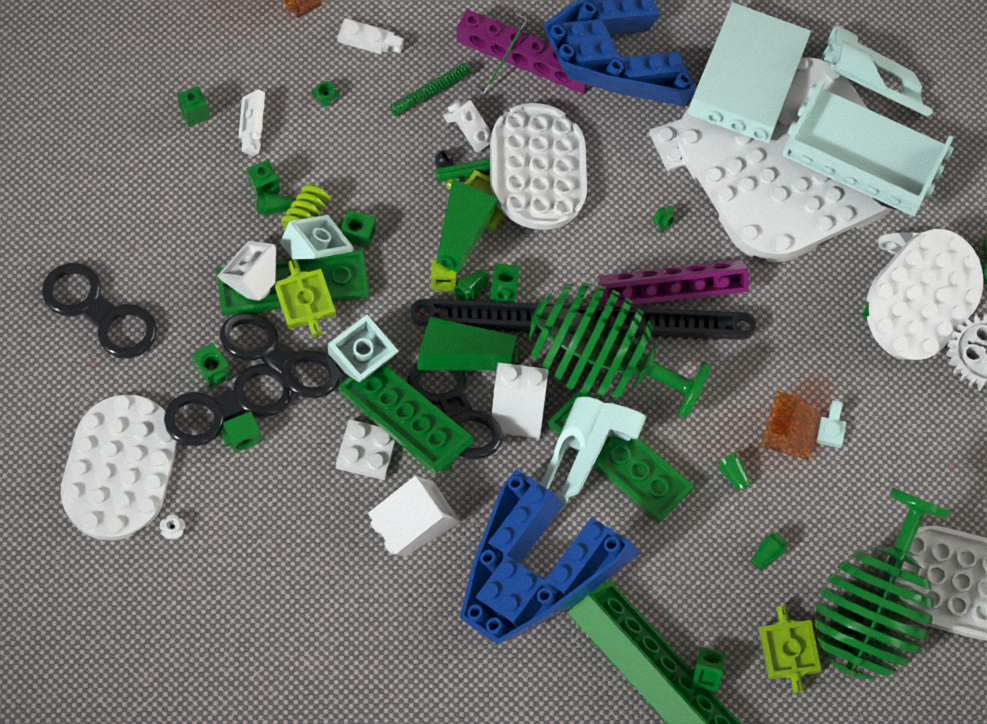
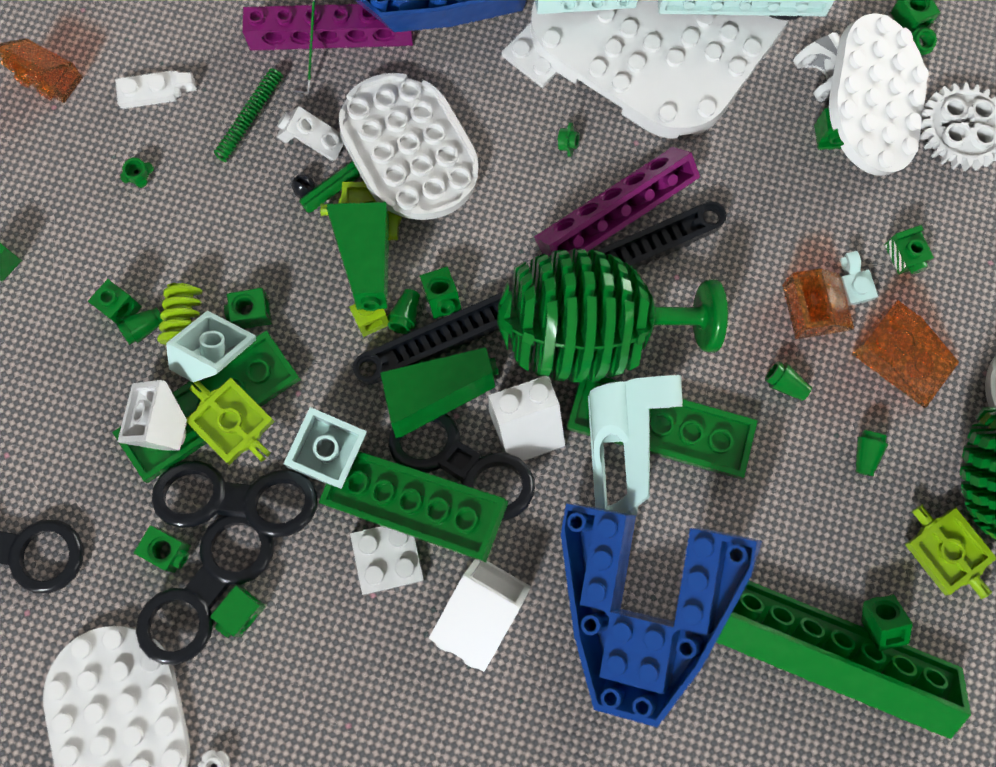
camera: 25 degrees left, 10 degrees up
white hinge [238,89,265,157] -> none
none -> clear orange slope [852,300,959,408]
none -> green brick [884,225,934,275]

